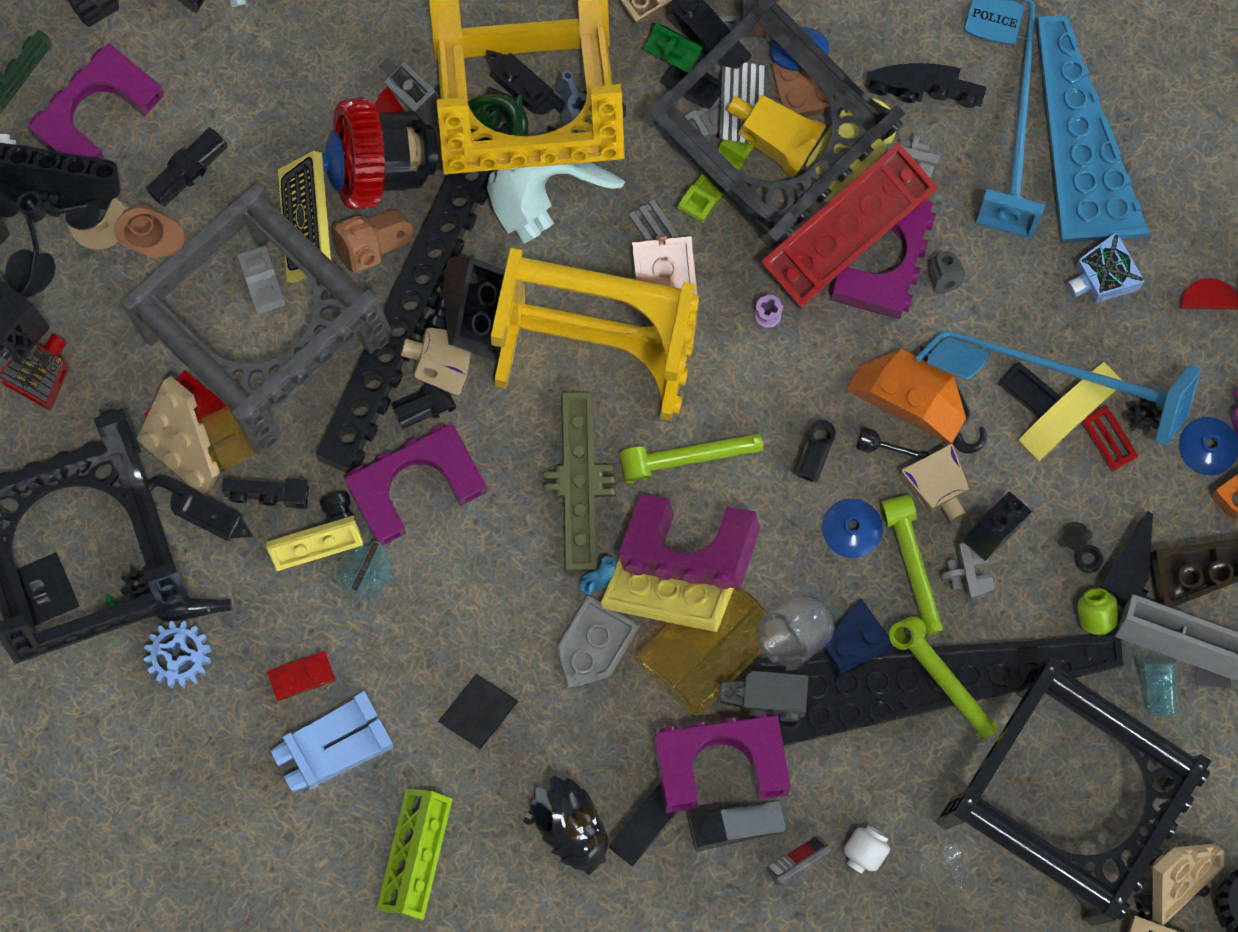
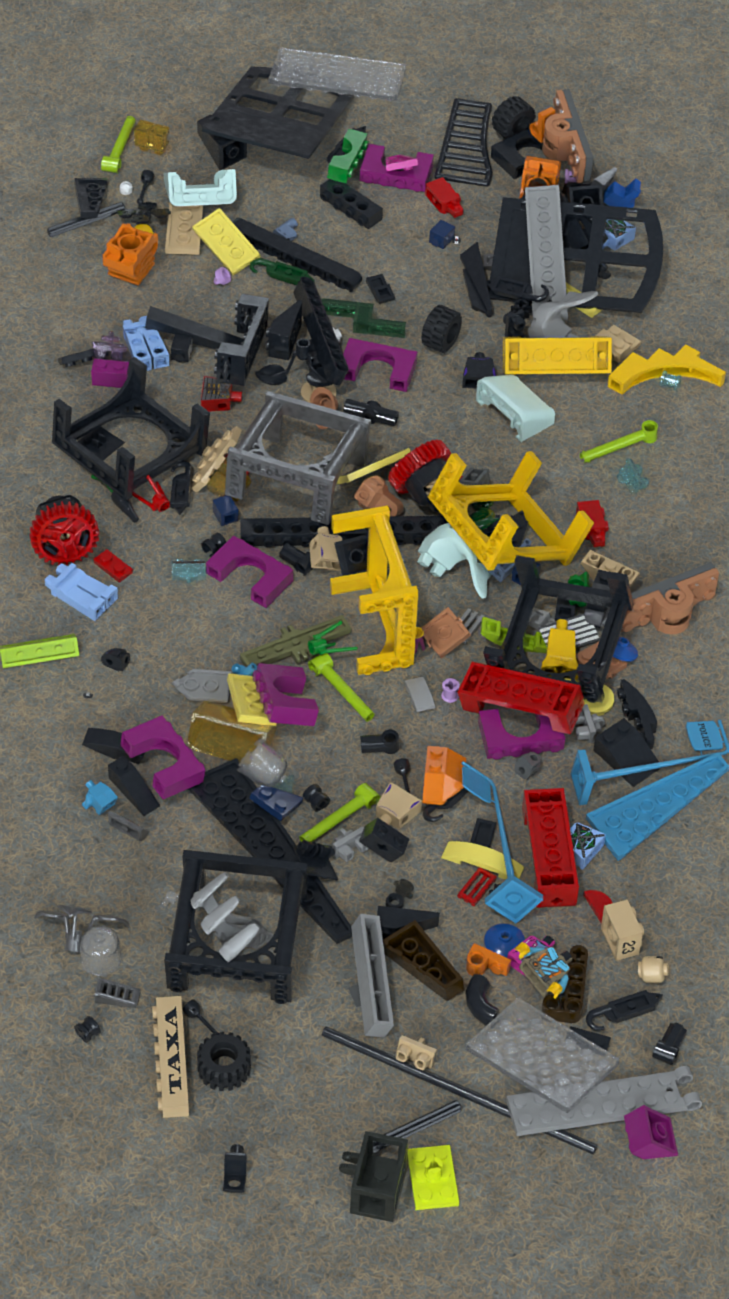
camera: 65 degrees right, 25 degrees down
light blue gear [144,621,212,689] -> none
black plate [222,478,309,509] -> none
light yellow tile [266,516,364,571] -> none
black piece [438,674,519,750] -> none
black head [530,776,609,875] -> none
dark grey hinge [720,671,808,722] -> none
blue dish [822,499,883,558] -> none
white head [844,825,890,873] -> none
lime piece [889,616,998,740] -> none
lime head [1077,588,1119,636] -> none
clear light blue hips [1145,660,1179,717] -> none
tan plate [1152,843,1224,926] -> none
none -> red piece [29,495,99,566]
none -> dark azure piece [82,780,118,815]
none -> black piece [101,648,130,672]
none -> red plant [132,475,170,512]
none -> light grey piece [191,872,273,962]
none -> dark blue brick [213,495,238,526]
none -> black hinge [292,840,338,881]
none -> black wheel [303,784,330,812]
none -> green plant [308,621,358,655]
none -> light grey slope [405,677,435,712]
none -> red plate [522,788,579,908]
none -> black slope [593,718,661,787]

